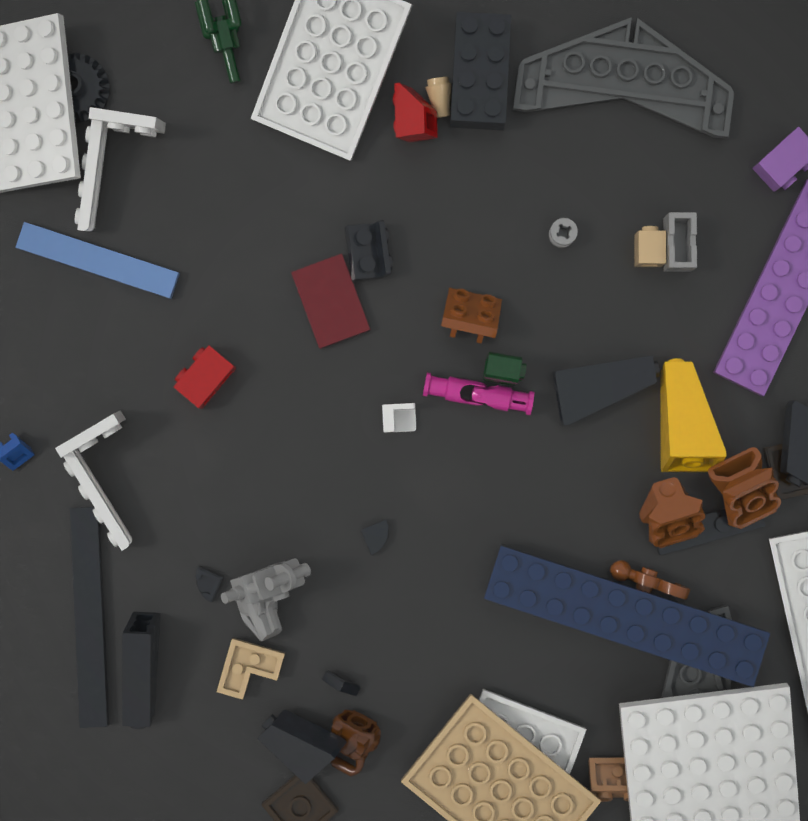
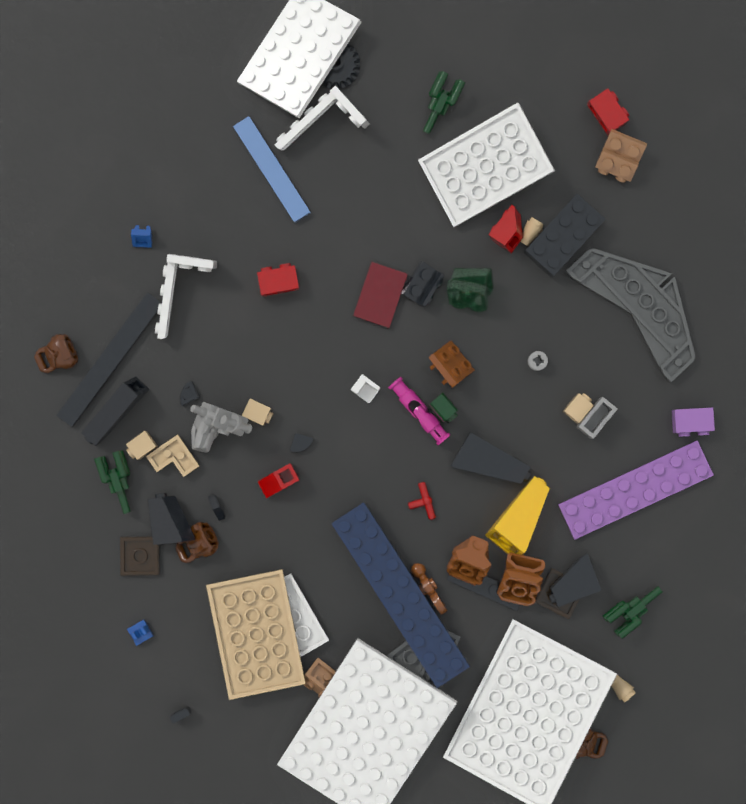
camera: 40 degrees right, 0 degrees up
none -> reddish brown piece [34,334,78,373]
none -> dark green plant [94,450,131,514]
none -> tan brick [126,431,158,460]
none -> tan brick [242,399,273,426]
none -> red slope [258,463,300,499]
none -> red piece [408,482,436,520]
none -> clear green piece [447,268,494,312]

